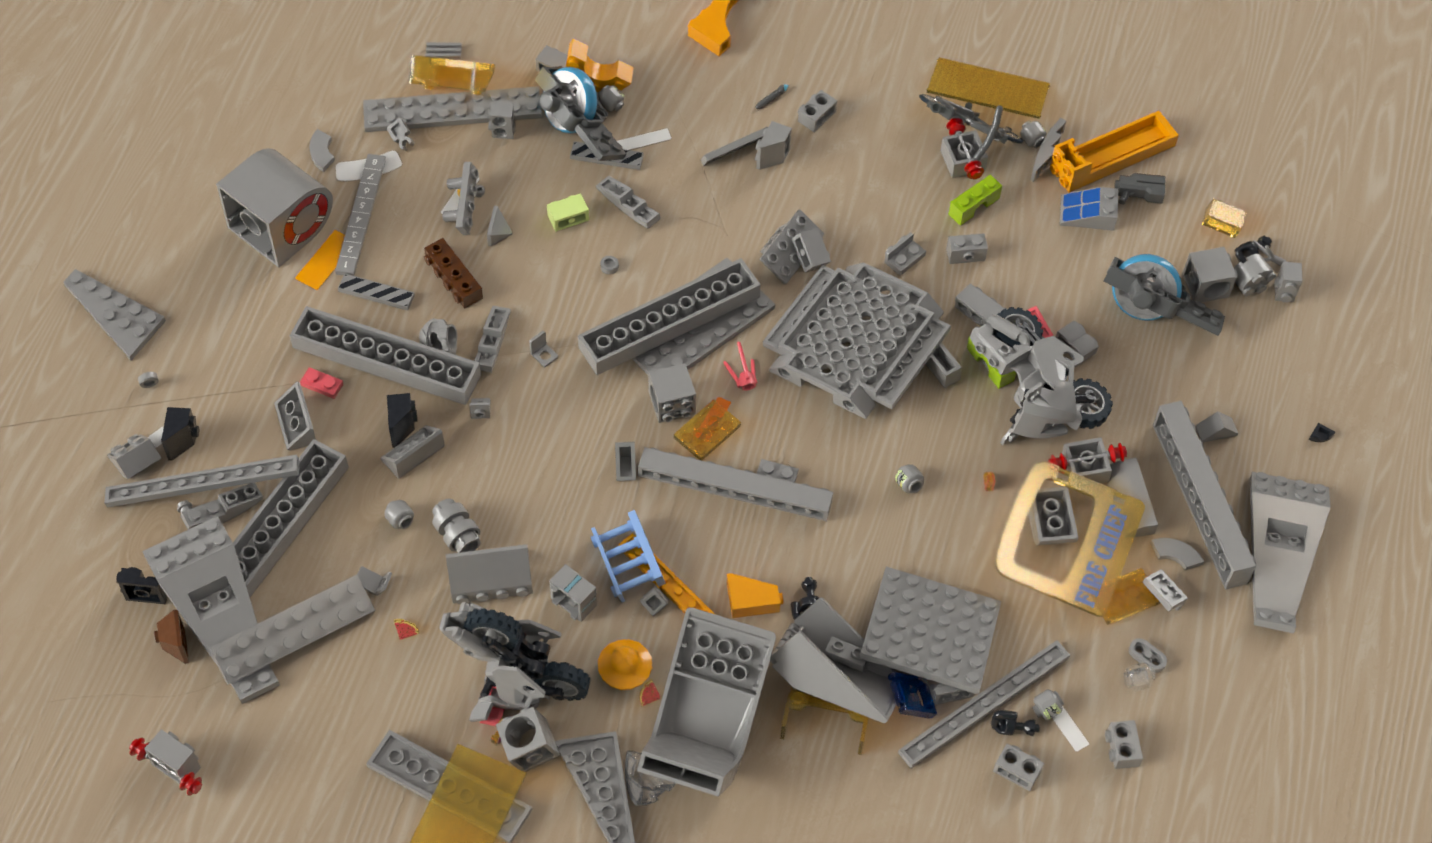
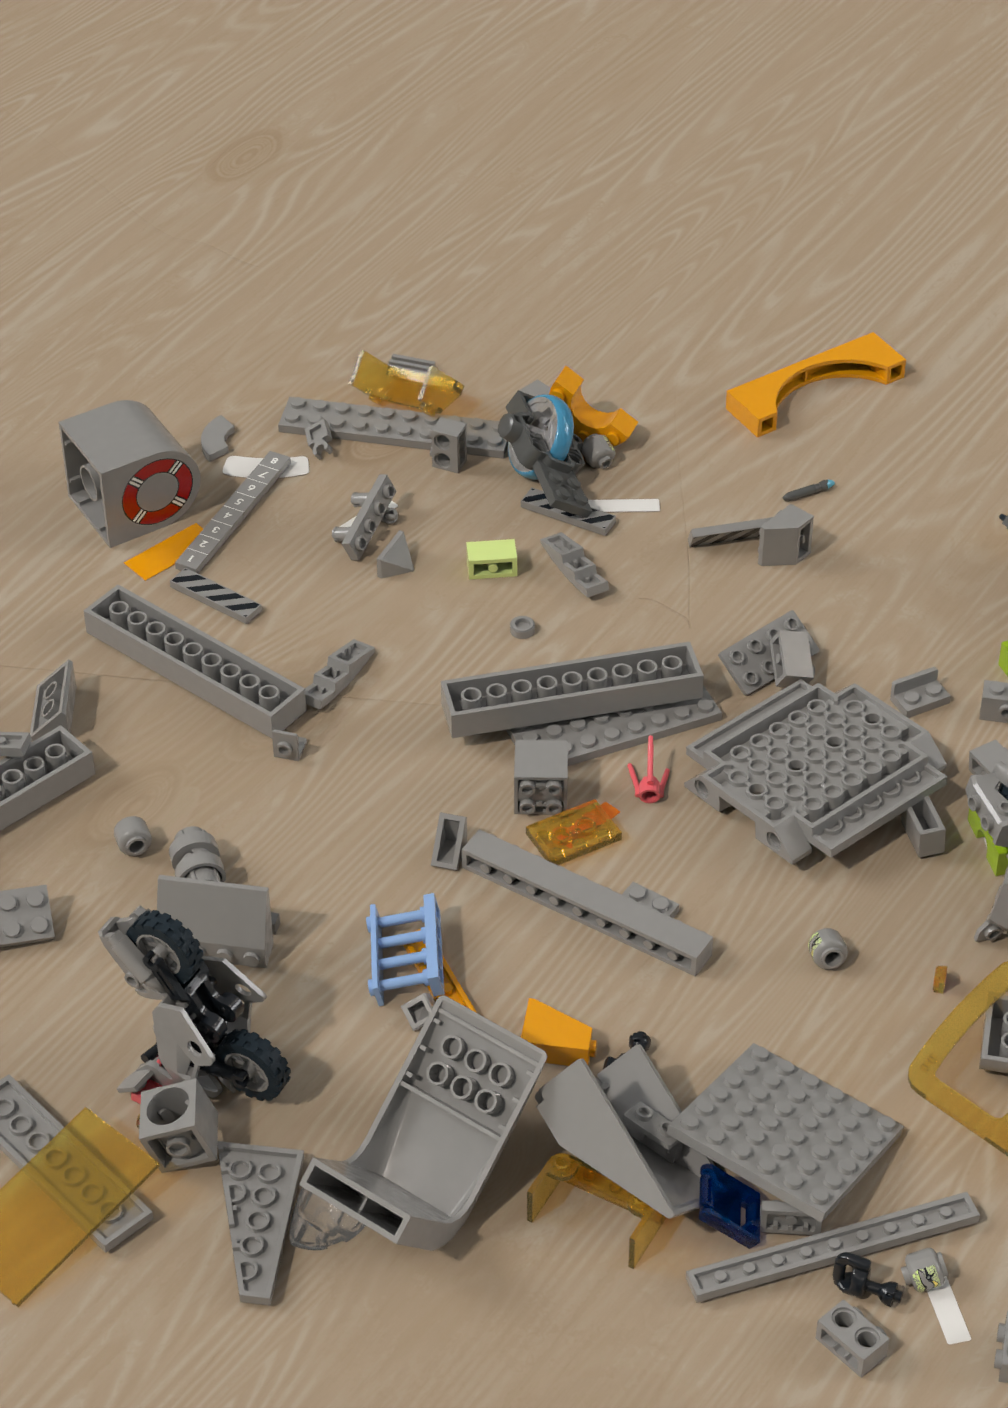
camera: 20 degrees right, 15 degrees down
coral plate [300,367,343,399] -> none
light grey bracket [357,566,392,596] -> none
light grey slope [380,425,445,479] -> none
black slope [387,393,418,448] -> none
tile [393,619,419,640] -> none
light grey helmet [419,319,457,355] -> none
reddish brown brick [424,238,483,309] -> none
light grey bracket [529,331,558,367] -> none
light grey container [549,564,597,622] -> none
light orange helmet [598,639,652,690] -> none
tile [640,679,660,707] -> none
light grey brick [798,90,837,132] -> none

